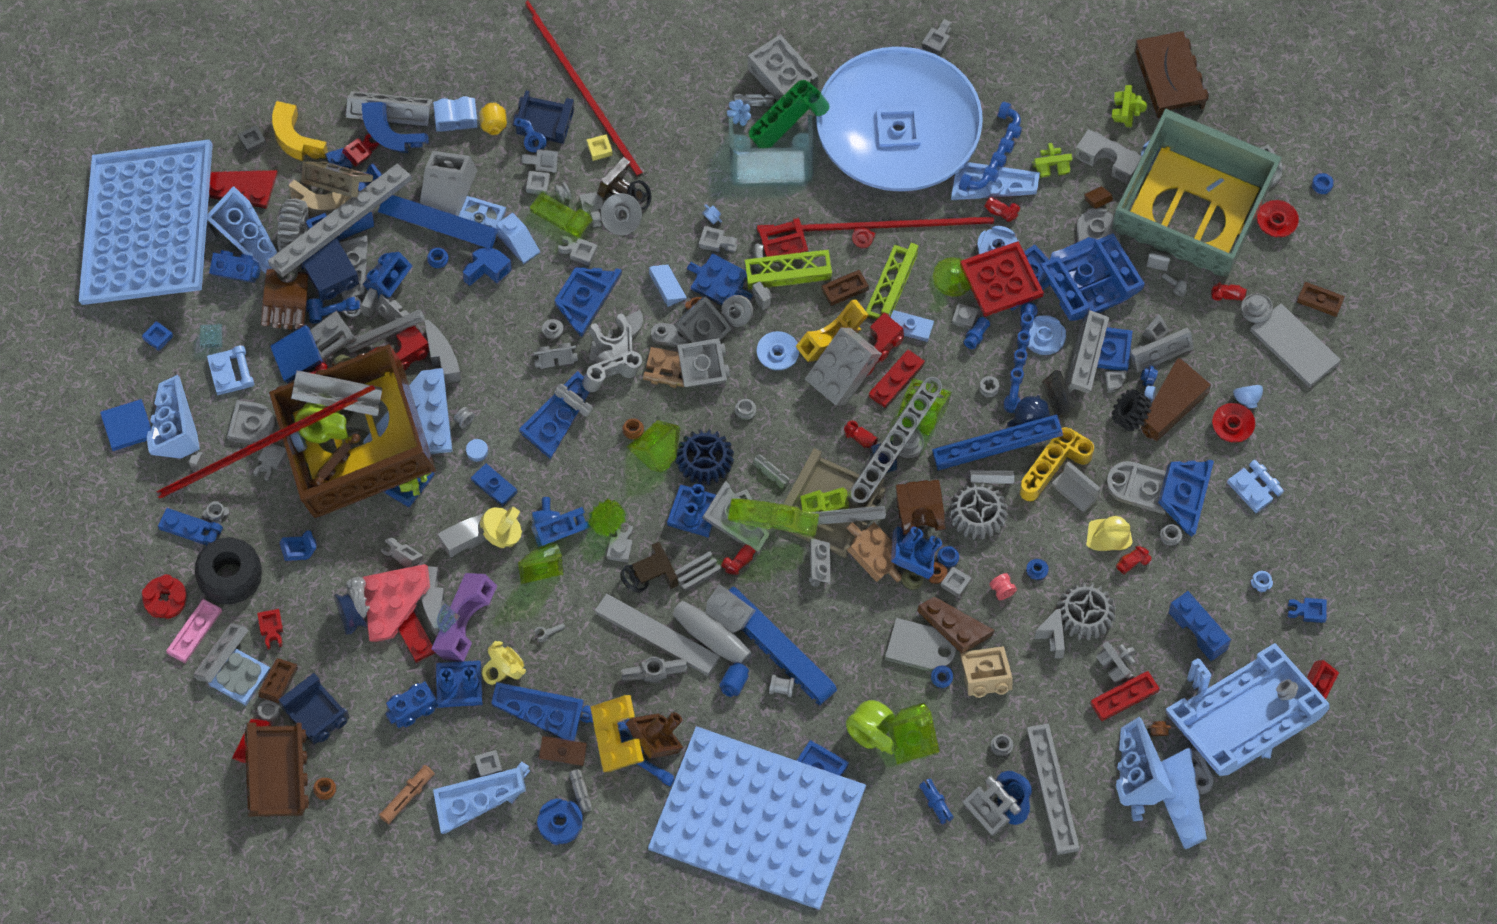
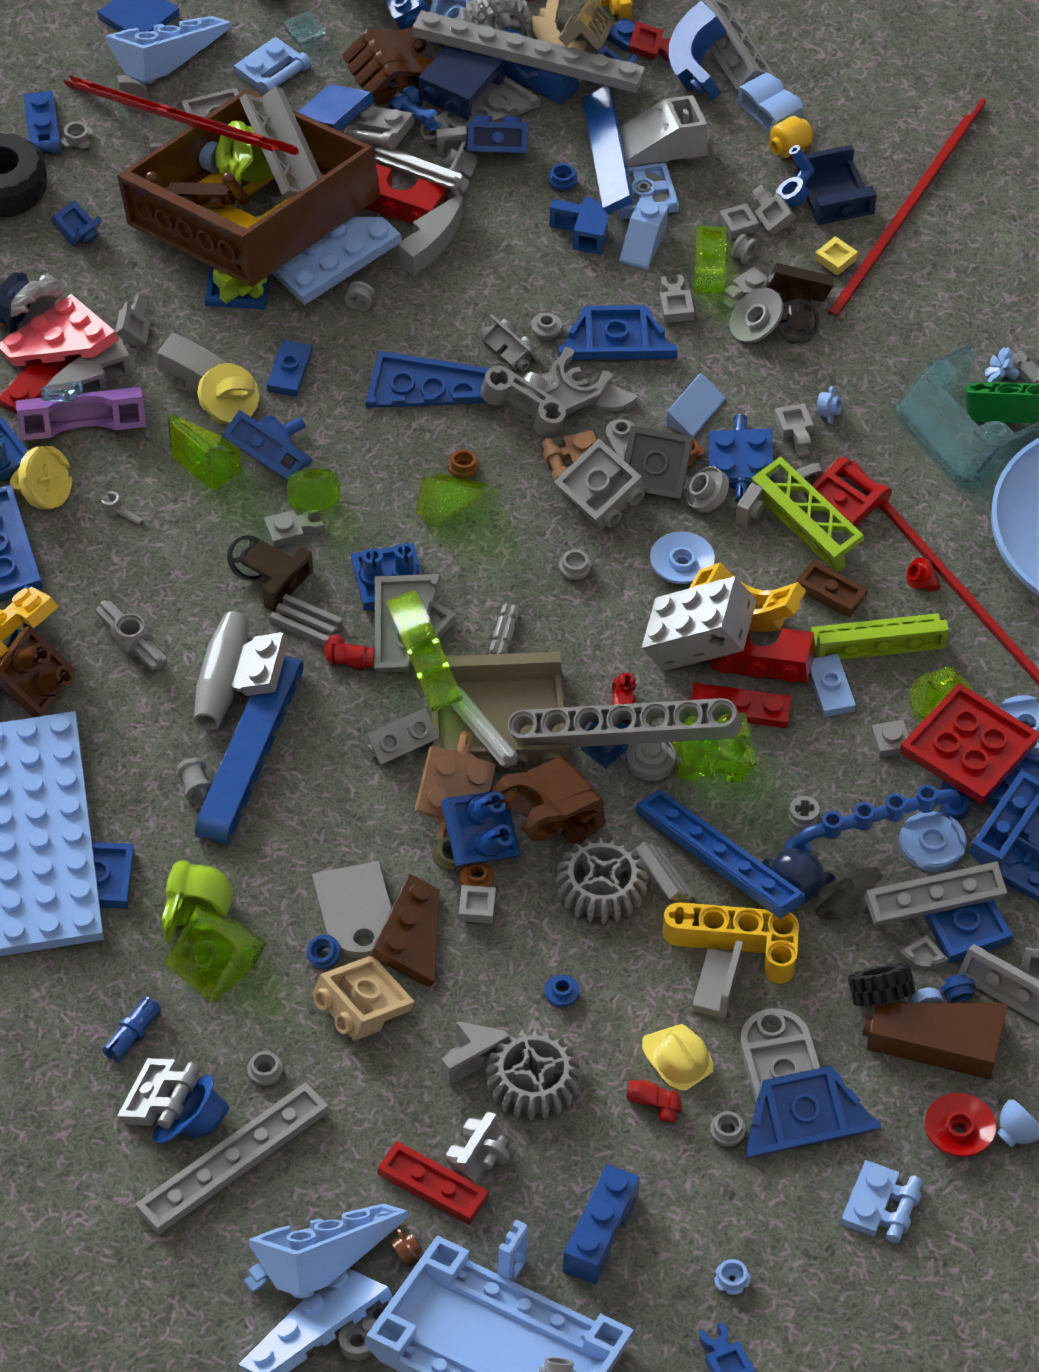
camera: 60 degrees right, 10 degrees down
light blue tile [466,439,488,462] -> none
light grey axle [554,384,593,417] -> none
light grey tile [595,593,720,676] -> none
dark blue gear [676,428,734,485] -> none
blue brick [719,662,749,697] -> none
lime slope [800,487,849,513] -> none
blue plate [937,546,959,568] -> none
blue pin [963,317,990,349] -> none
coral wheel [989,573,1017,600] -> none

